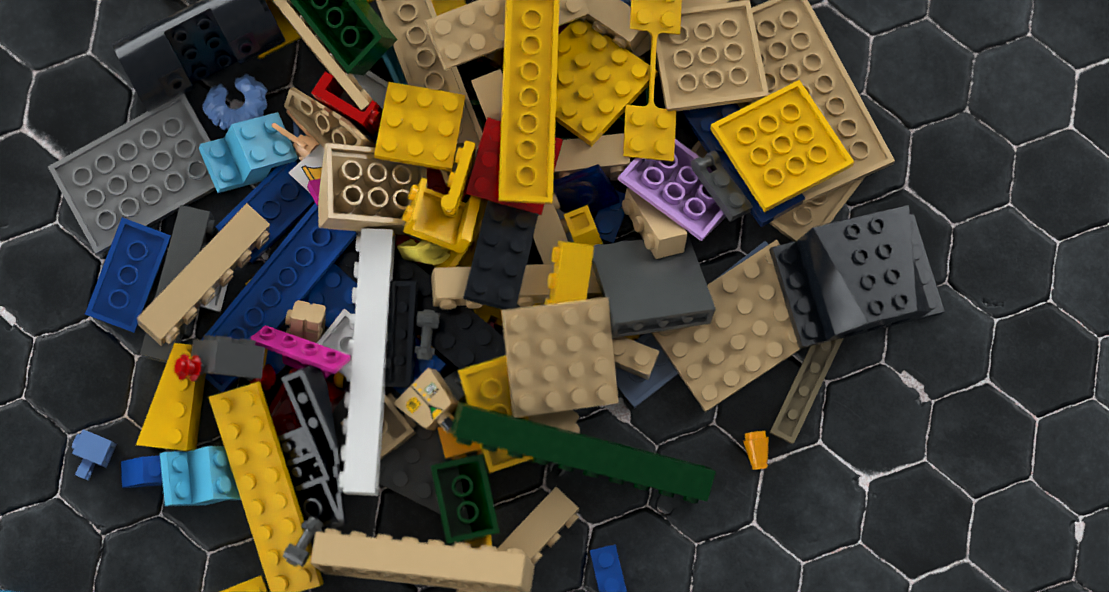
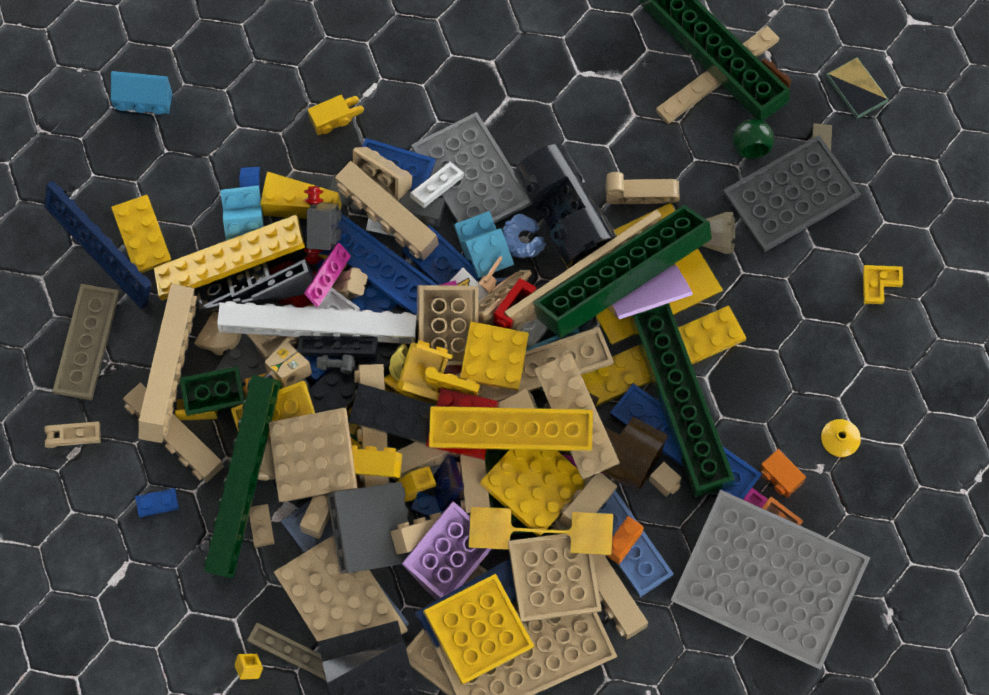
camera: 85 degrees right, 10 degrees down
medium blue brick [72,429,117,481] -> none
dark grey bar [283,517,323,567] -> none
dark grey plate [691,151,753,222] -> none
light orange cone [743,431,769,470] -> none
none -> tan slope [194,311,242,355]
none -> yellow slope [235,654,263,680]
none -> tan plate [249,504,275,548]
none -> yellow hinge [308,94,364,135]
none -> tan slope [353,147,412,201]
none -> white plate [410,162,464,208]

